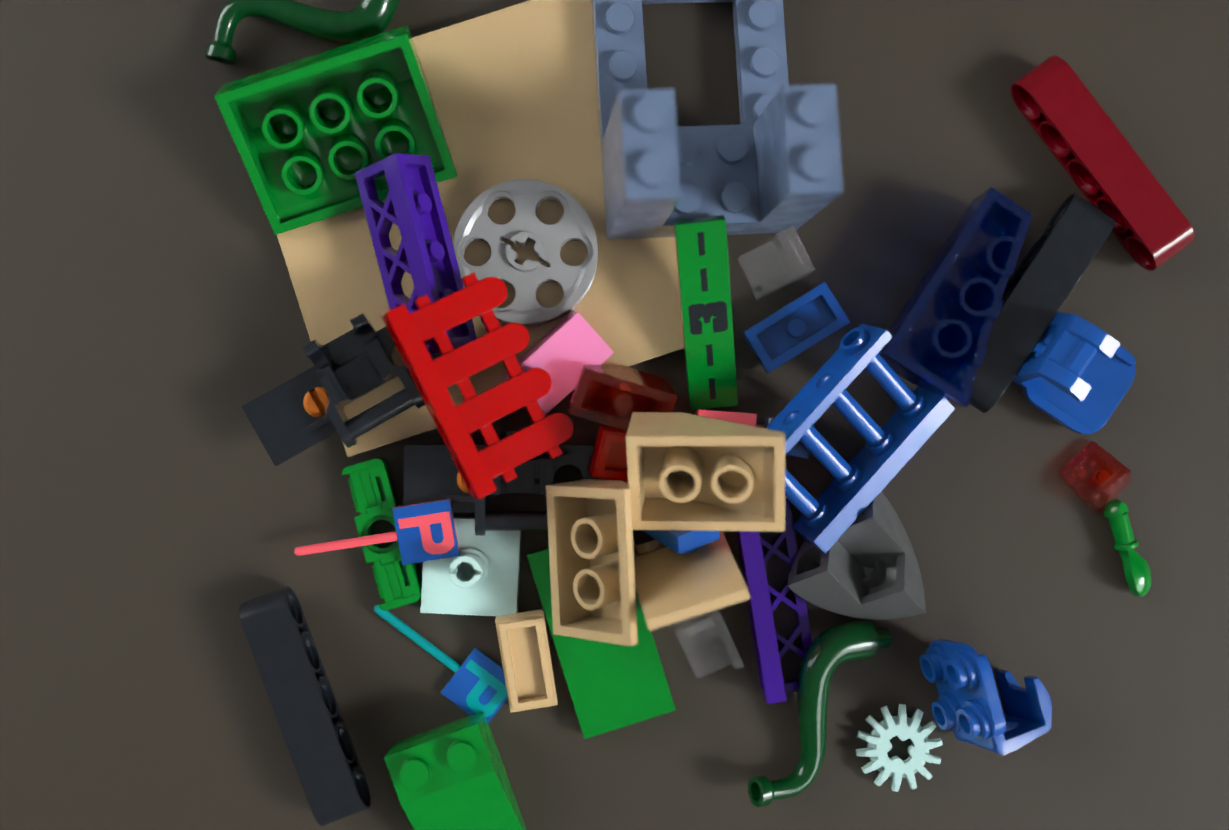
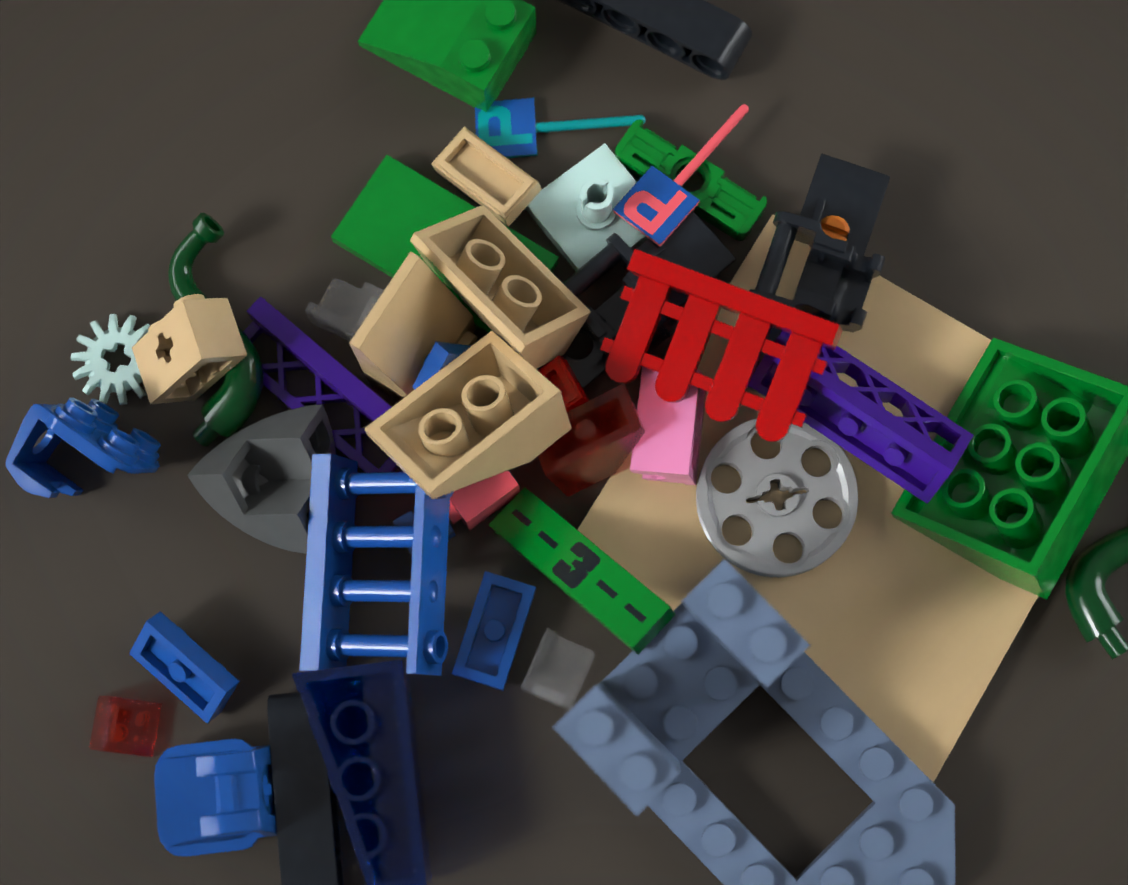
camera: 140 degrees right, 10 degrees down
green piece [1104,499,1151,597] -> none
none -> blue plate [129,611,240,724]
none -> tan brick [132,294,247,404]

